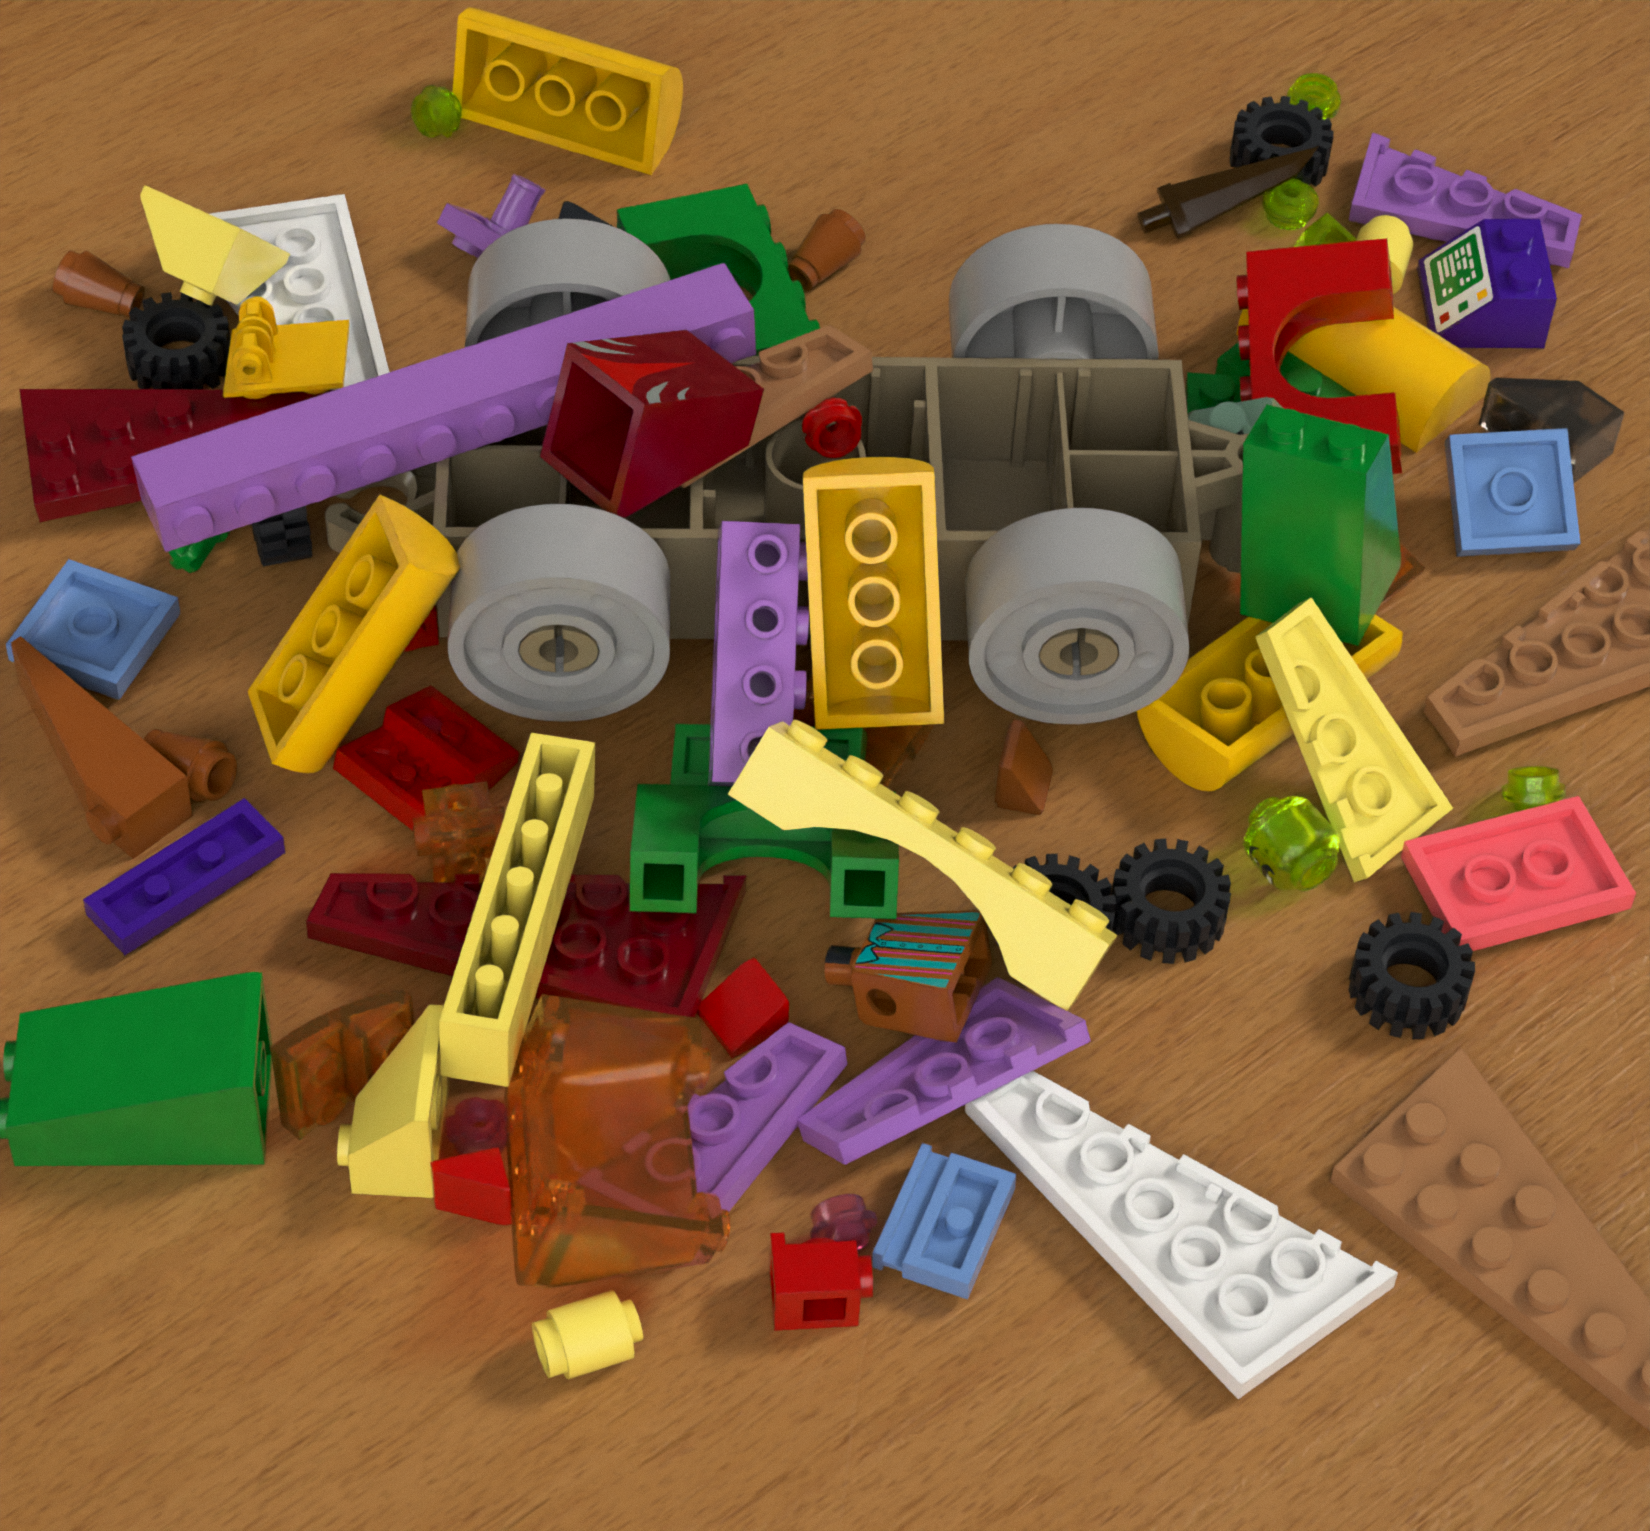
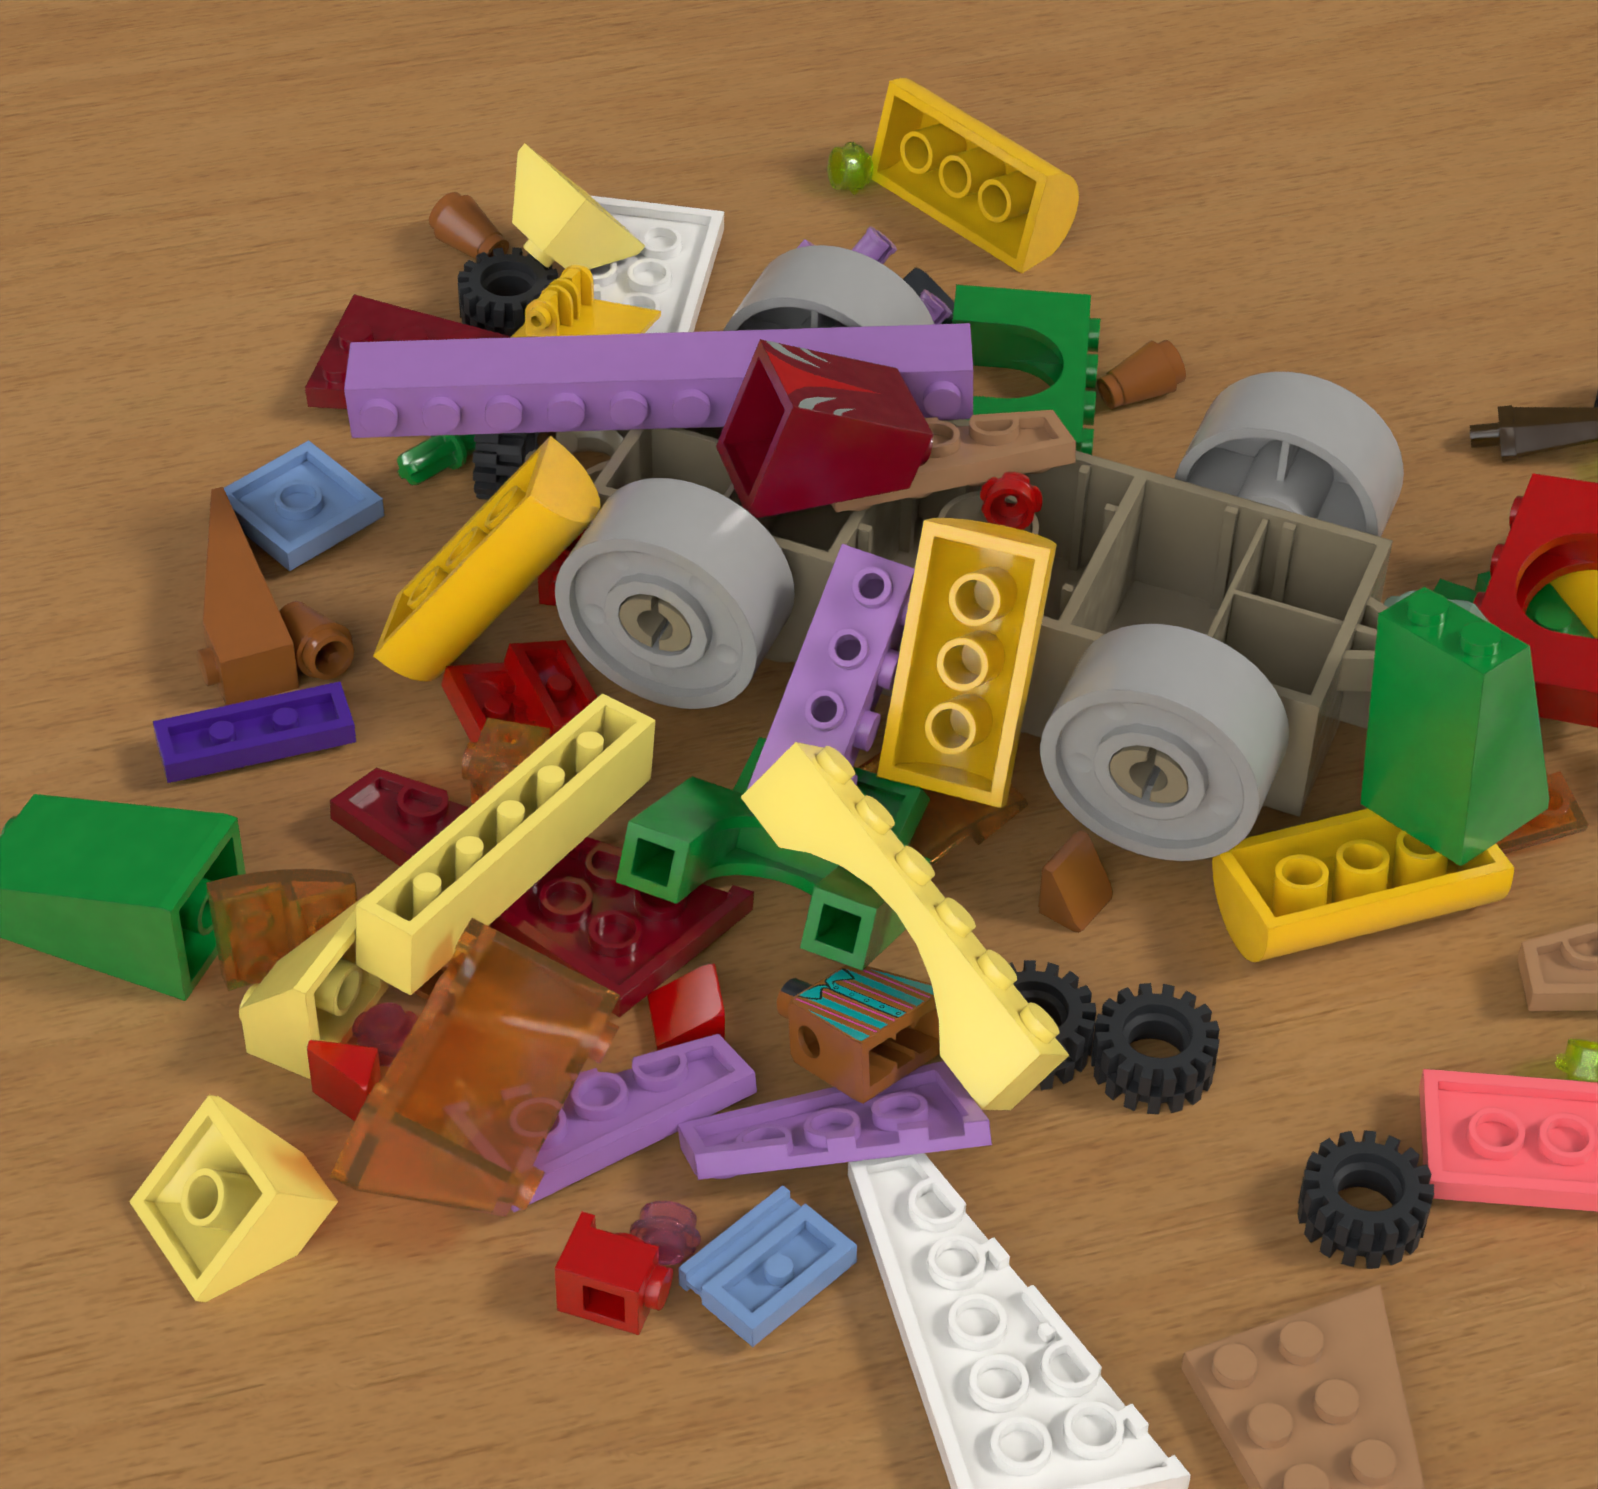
camera: 25 degrees right, 5 degrees down
light yellow brick [532,1290,643,1380] -> none
clear neon green head [1243,795,1340,892] -> none
light yellow wing [1255,598,1453,883] -> none
none -> light yellow slope [129,1095,338,1302]

